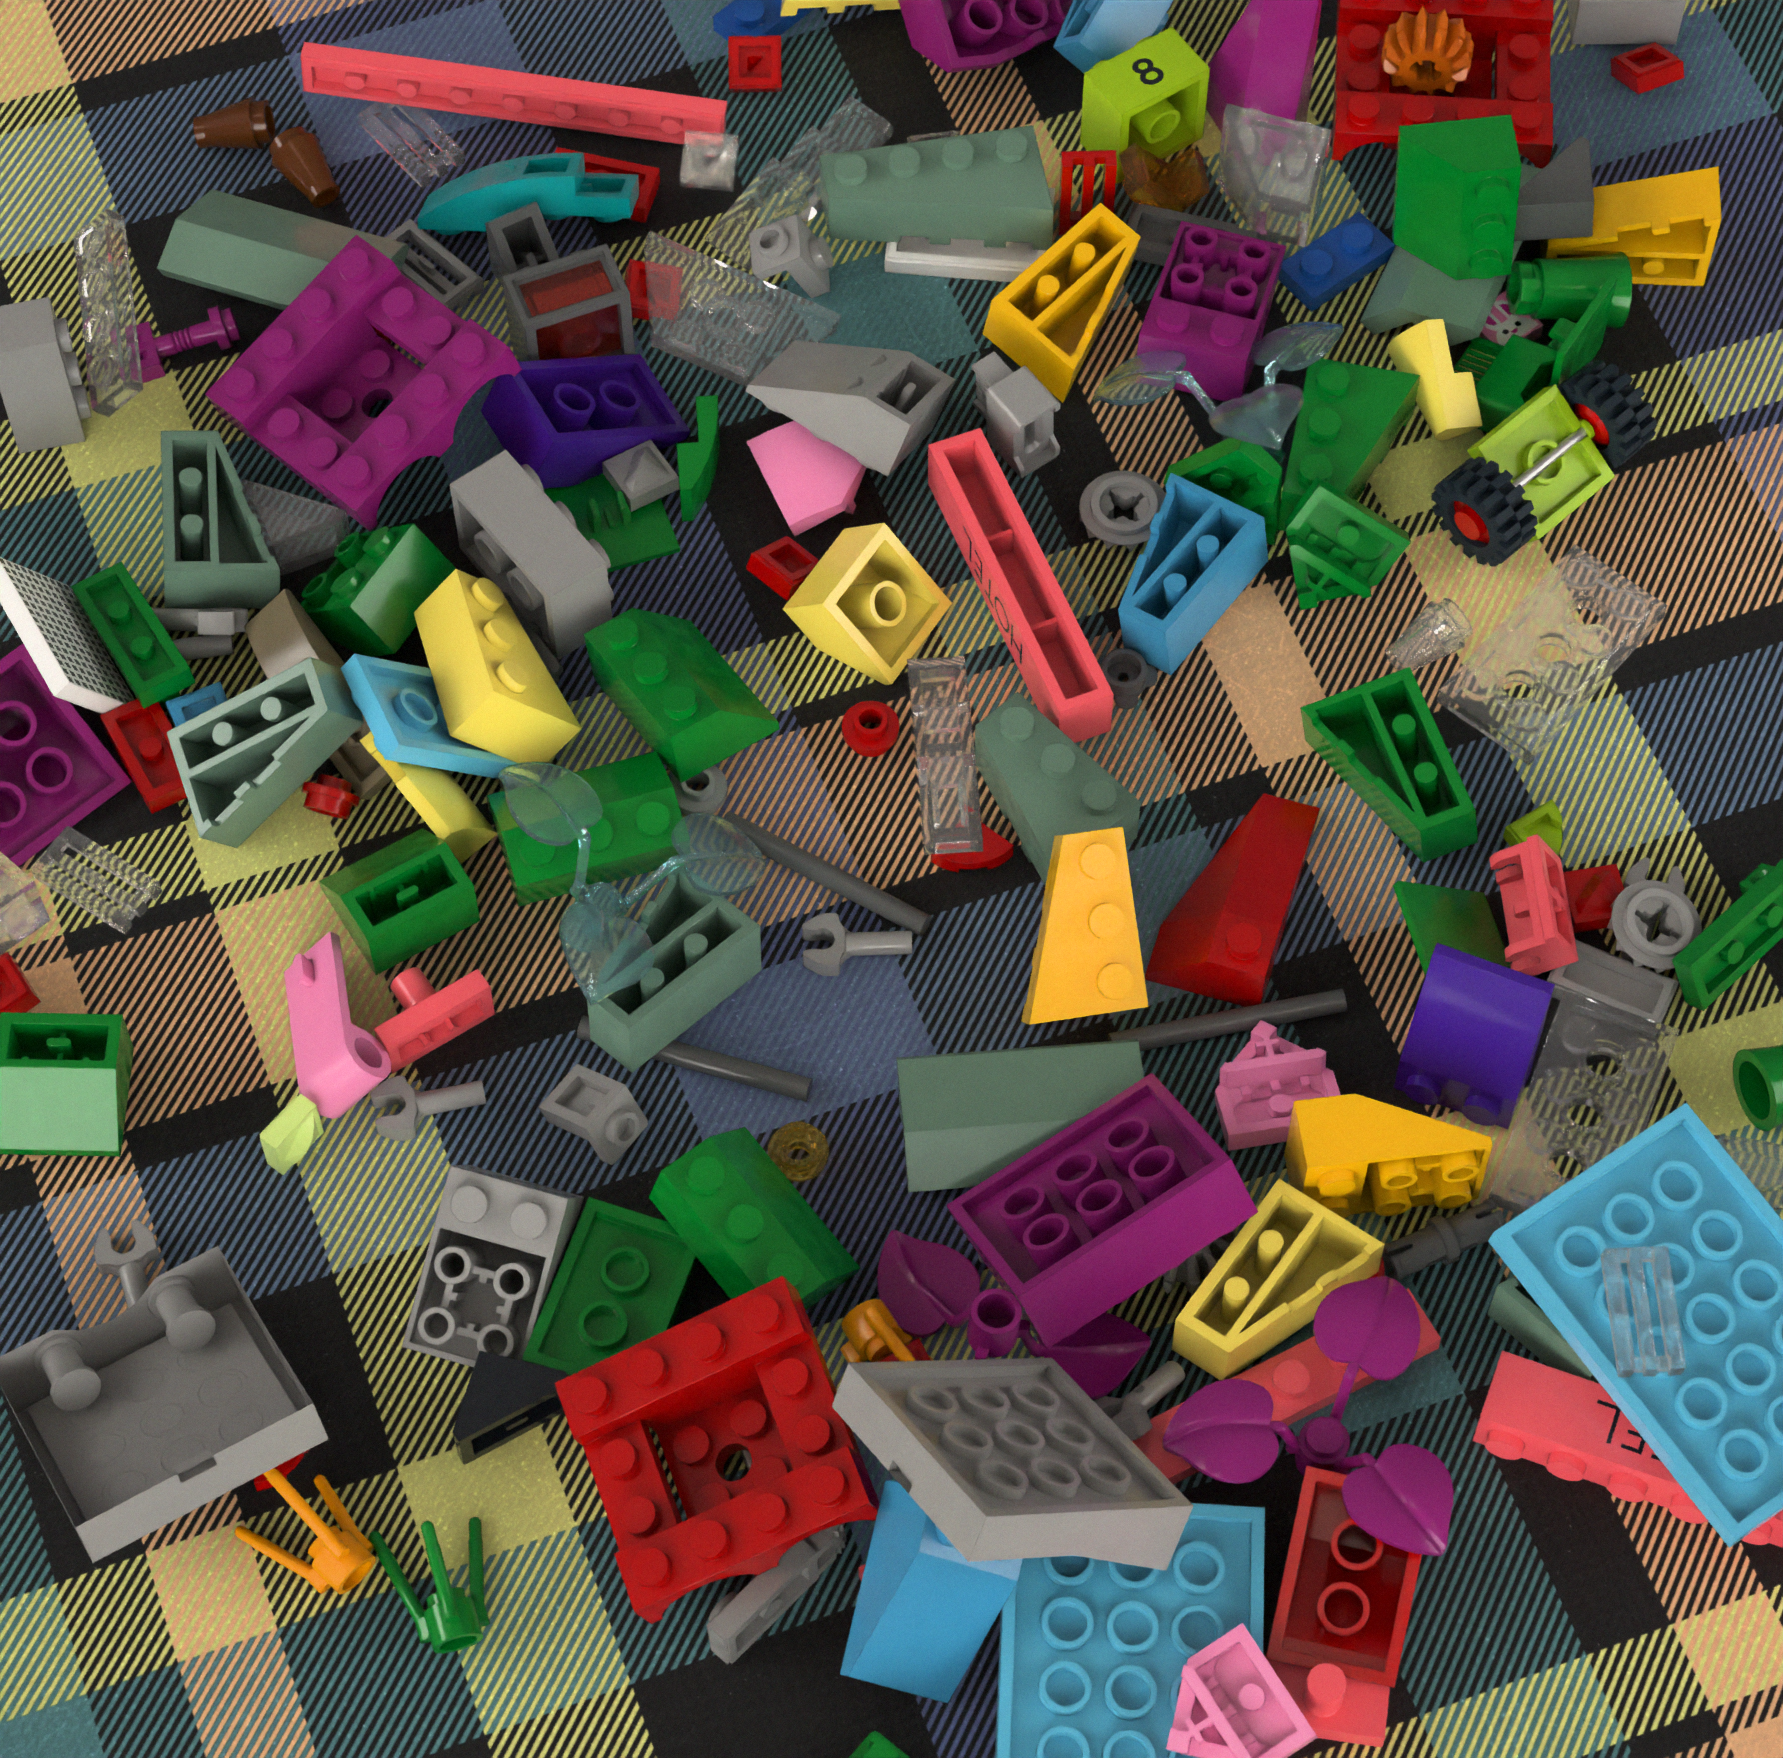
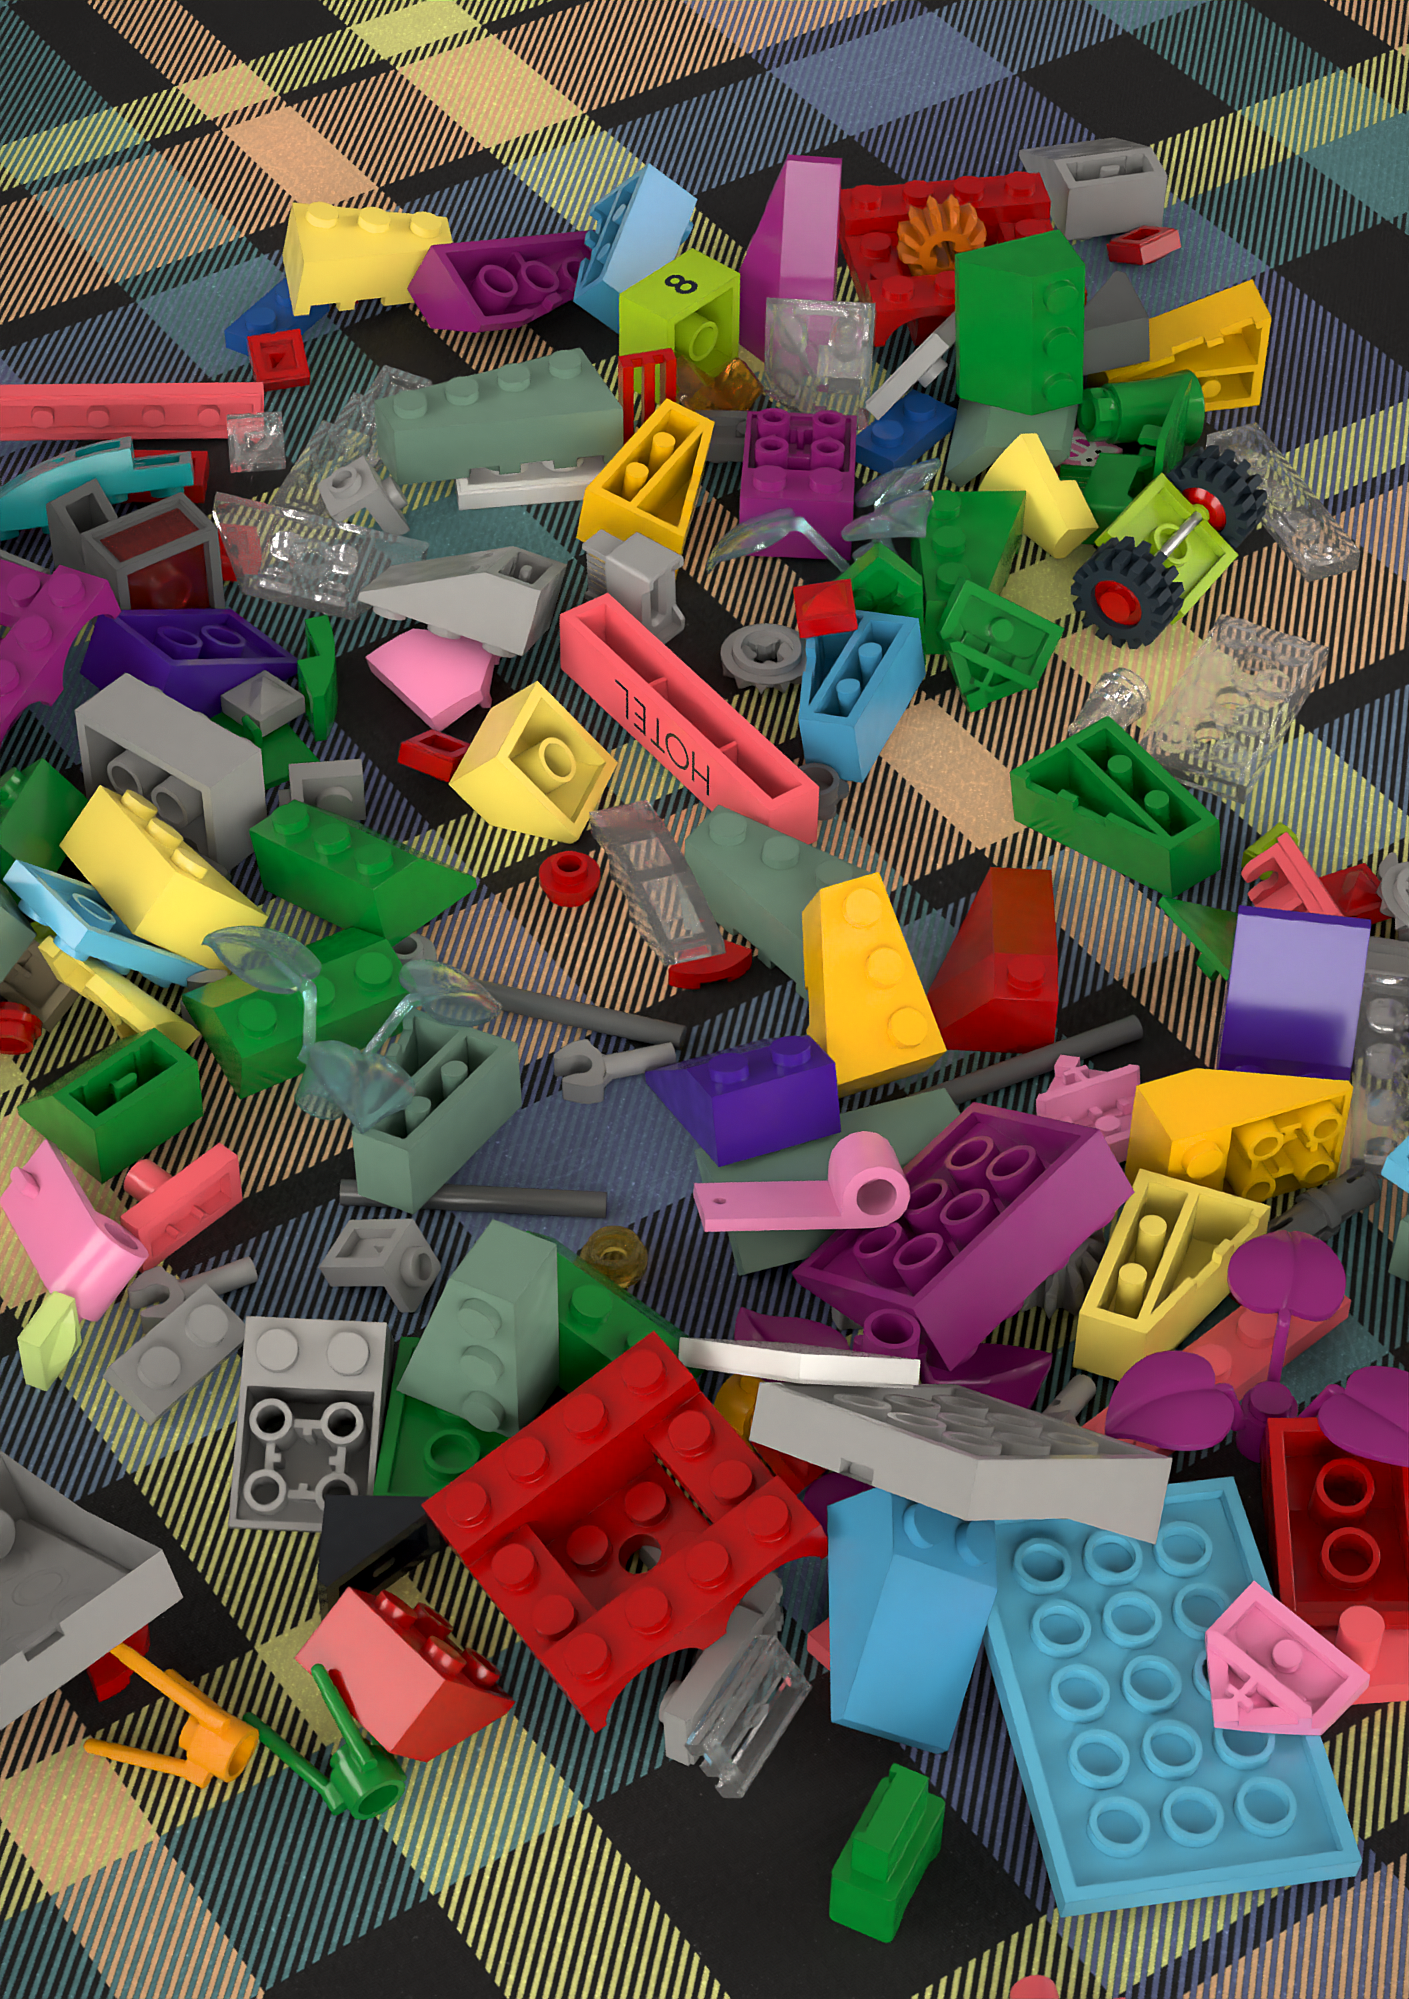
camera: 15 degrees left, 15 degrees down
none -> light grey plate [102,1283,245,1426]
none -> light grey bracket [278,759,366,821]
none -> slope [294,1587,516,1763]
none -> sand green wedge [396,1219,560,1438]
none -> dark purple slope [645,1035,841,1167]
none -> white tile [678,1337,920,1389]
none -> clear tile [684,1634,812,1798]
none -> bright pink door [693,1131,910,1232]
none -> red tile [793,578,858,638]
none -> light grey plate [865,312,955,420]
none -> clear plate [1206,423,1361,582]

